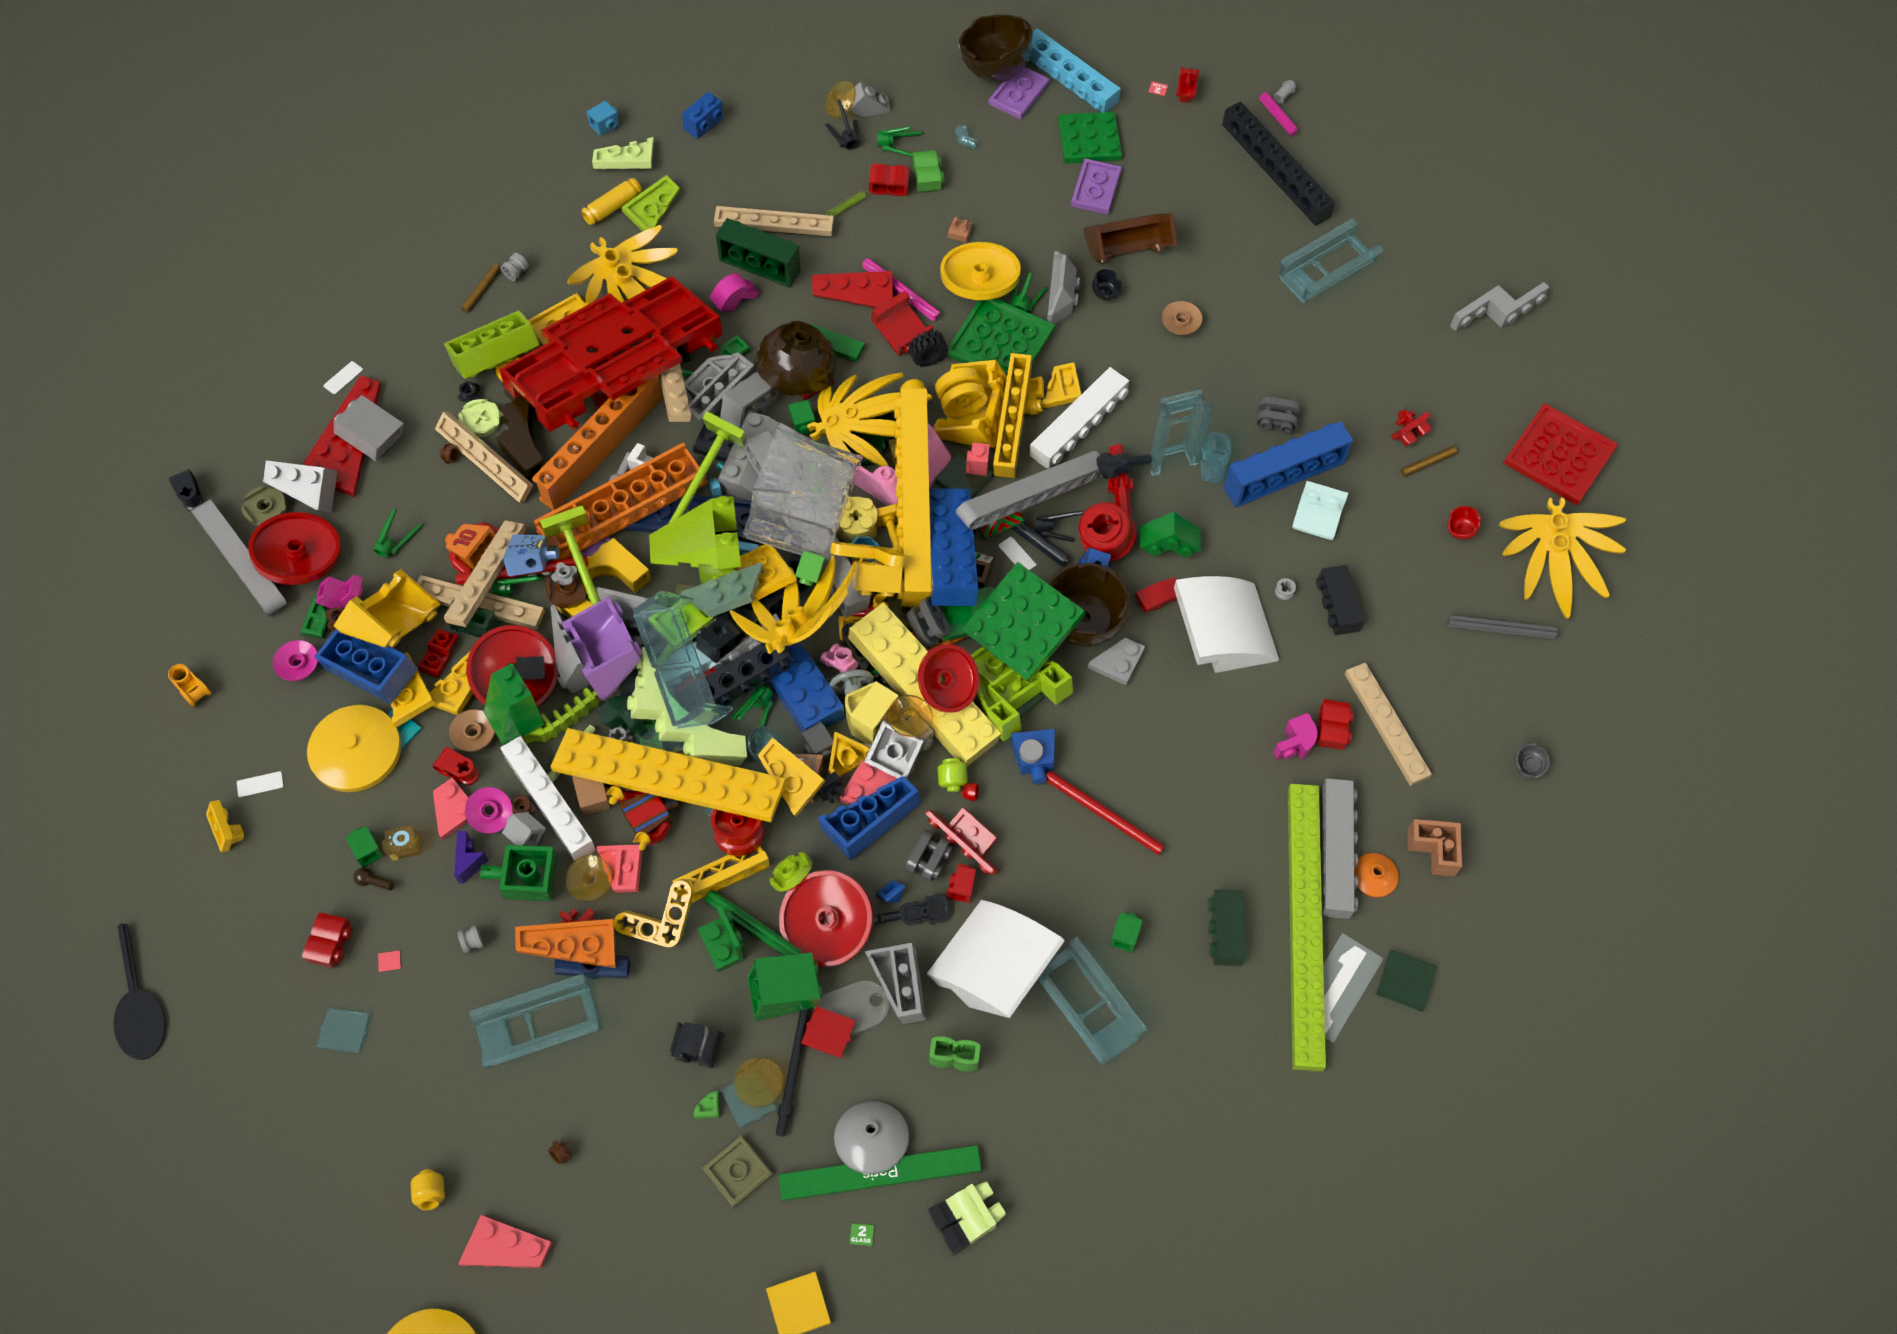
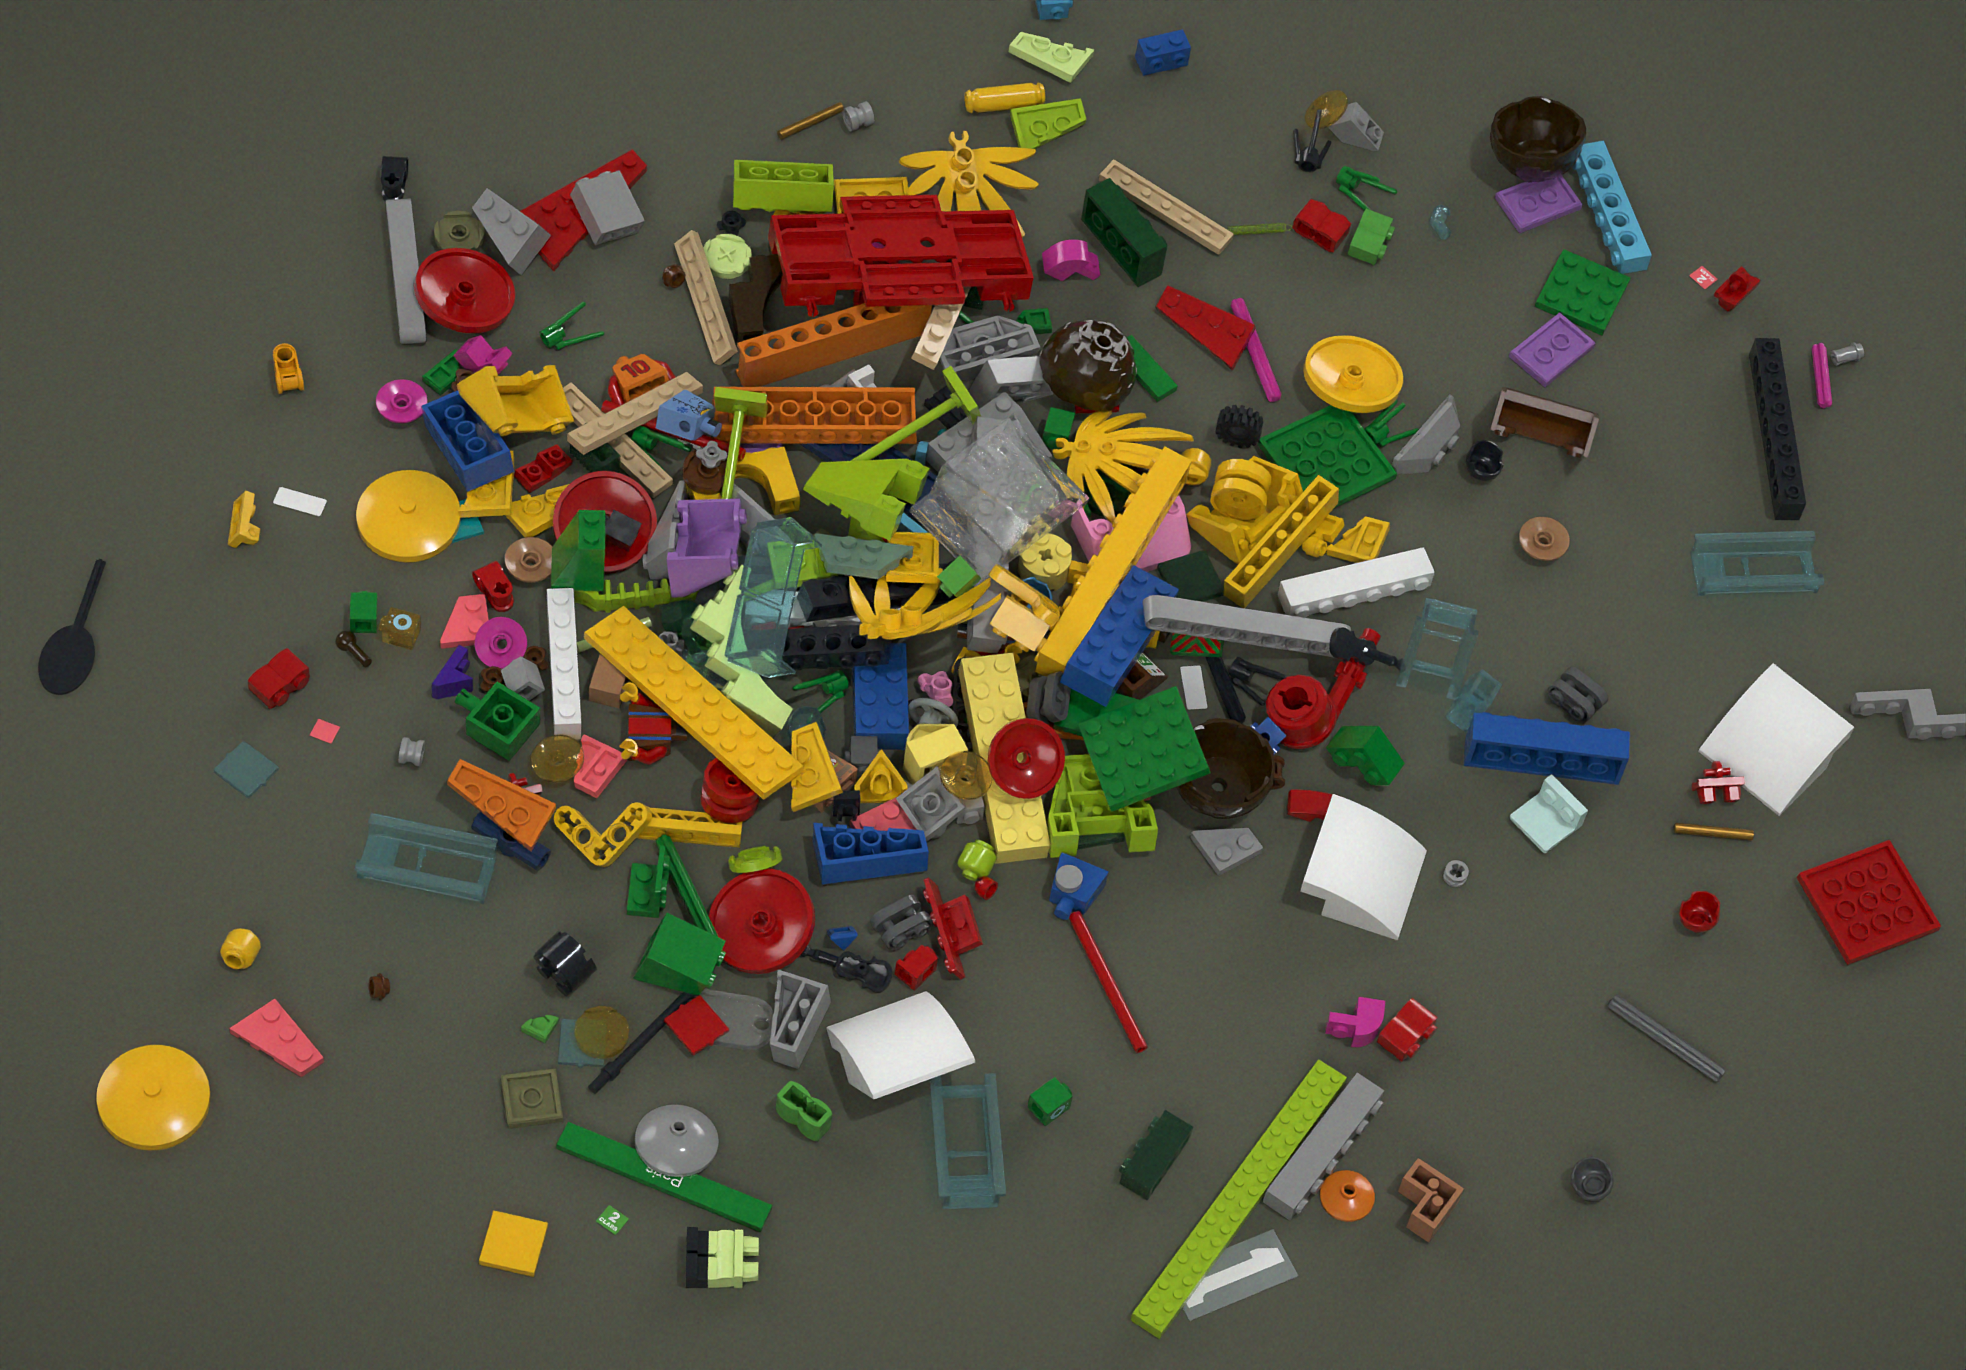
camera: 25 degrees right, 5 degrees down
white sticker [323,361,363,394] -> none
red panel [871,291,934,356] -> none
nougat tile [948,217,972,242] -> none
coral brick [966,443,990,476] -> none
black brick [1316,565,1365,635] -> none
tan plate [1345,662,1432,786] -> none
clear green tile [1376,950,1437,1012] -> none
yellow plant [1499,498,1626,619] -> none
none -> reddish brown plate [480,666,506,692]
none -> white slope [1698,663,1854,816]

